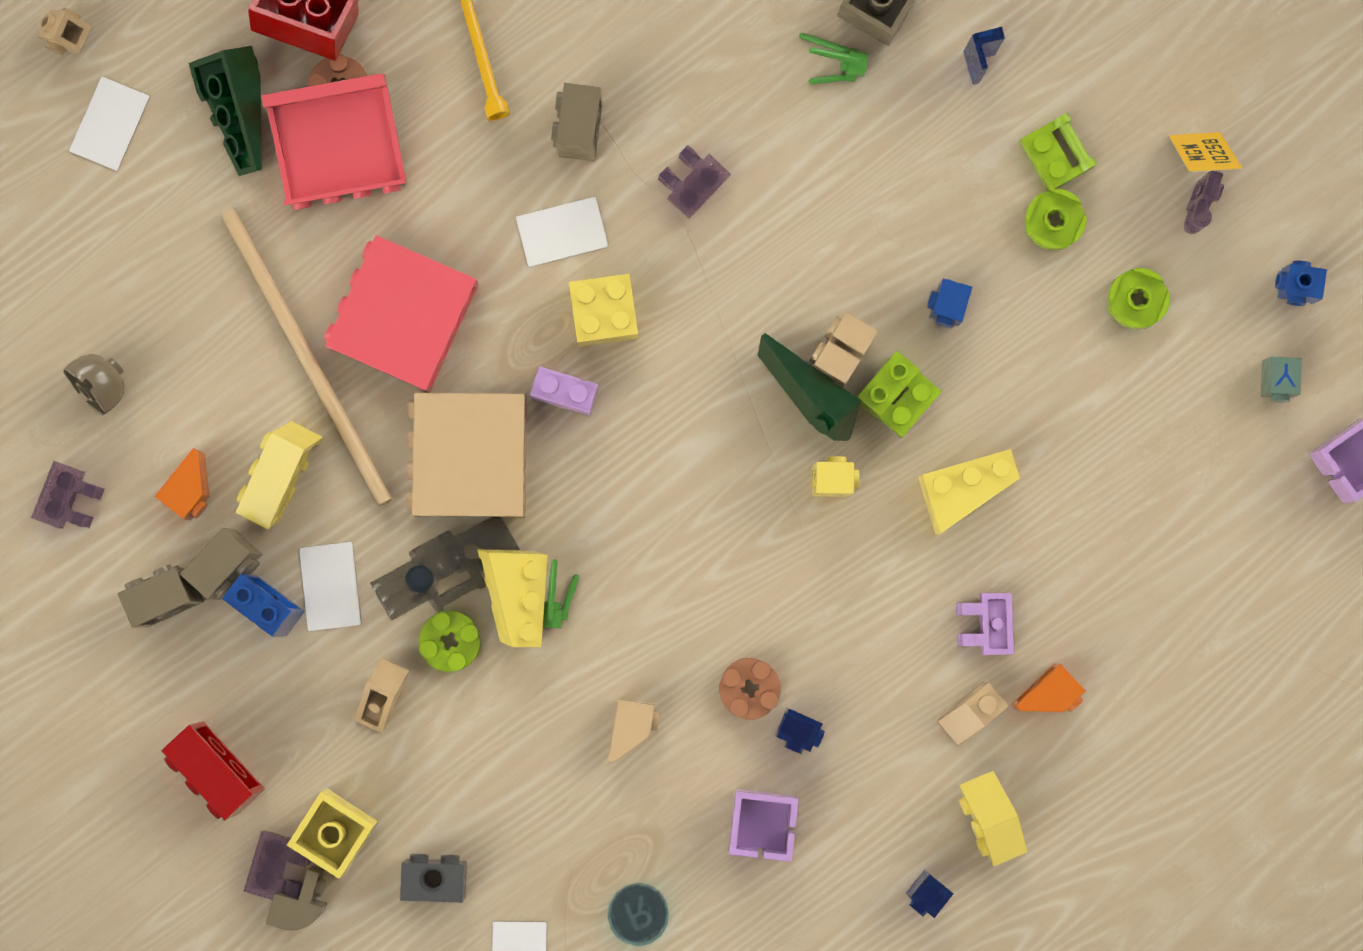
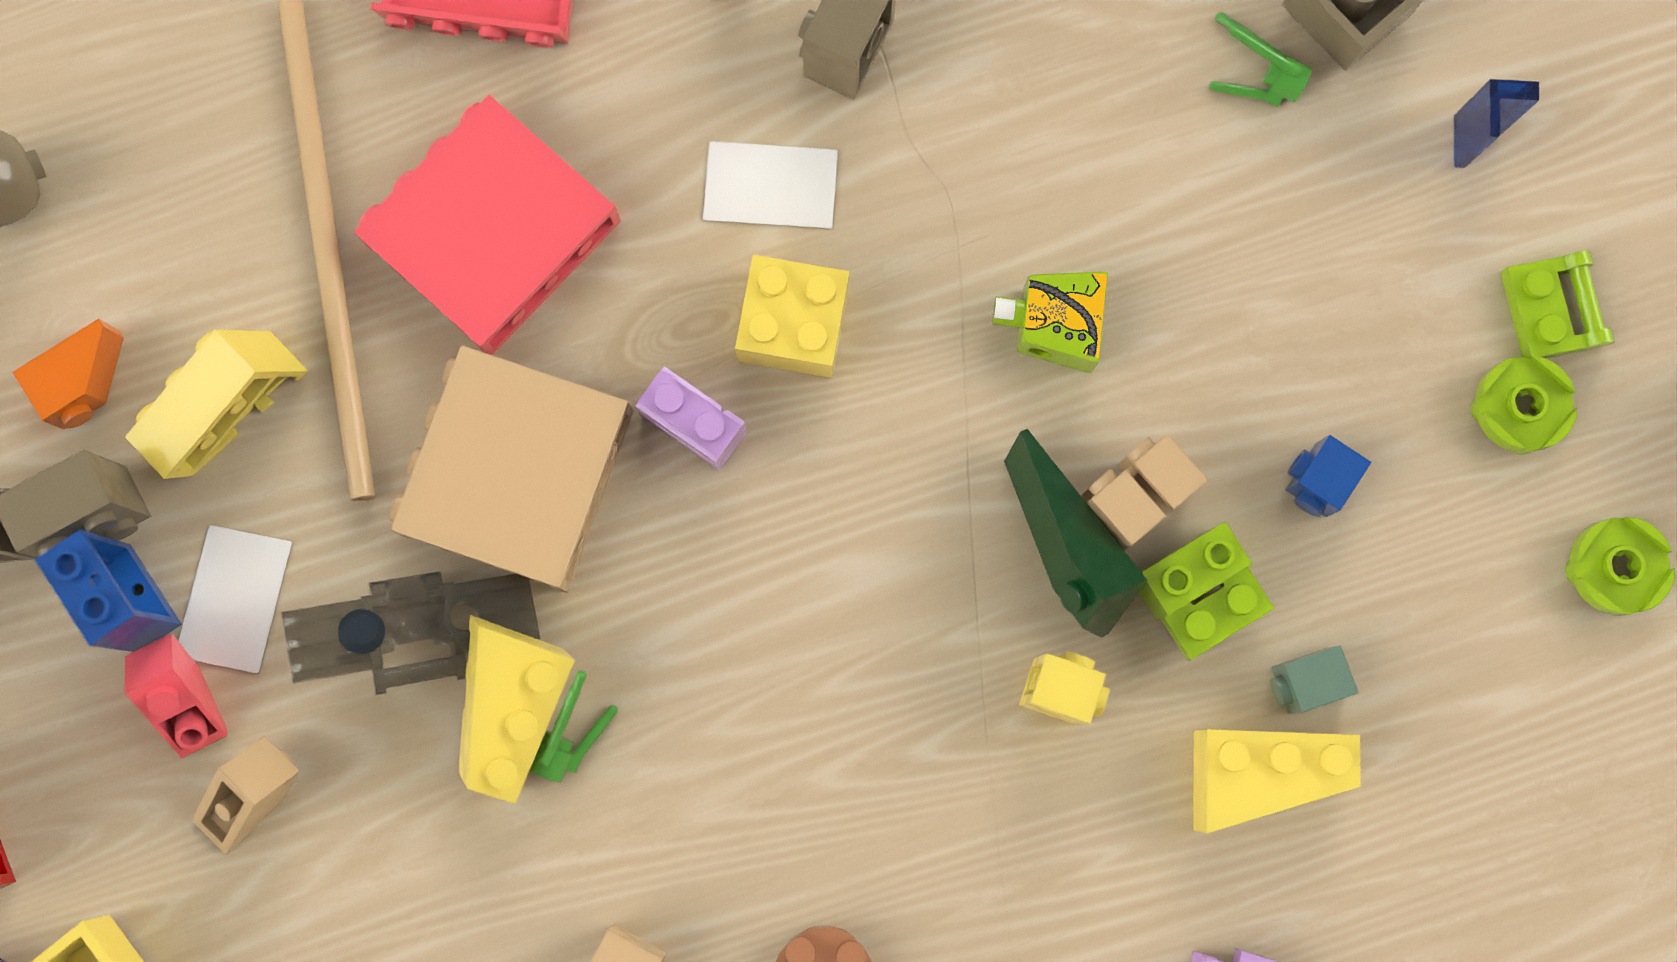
camera: 20 degrees right, 5 degrees down
lime plate [419,611,481,672] -> none
plate [658,145,731,219] -> none
none -> coral slope [125,633,228,758]
none -> torso [992,272,1108,373]
none -> sand green brick [1270,645,1359,714]

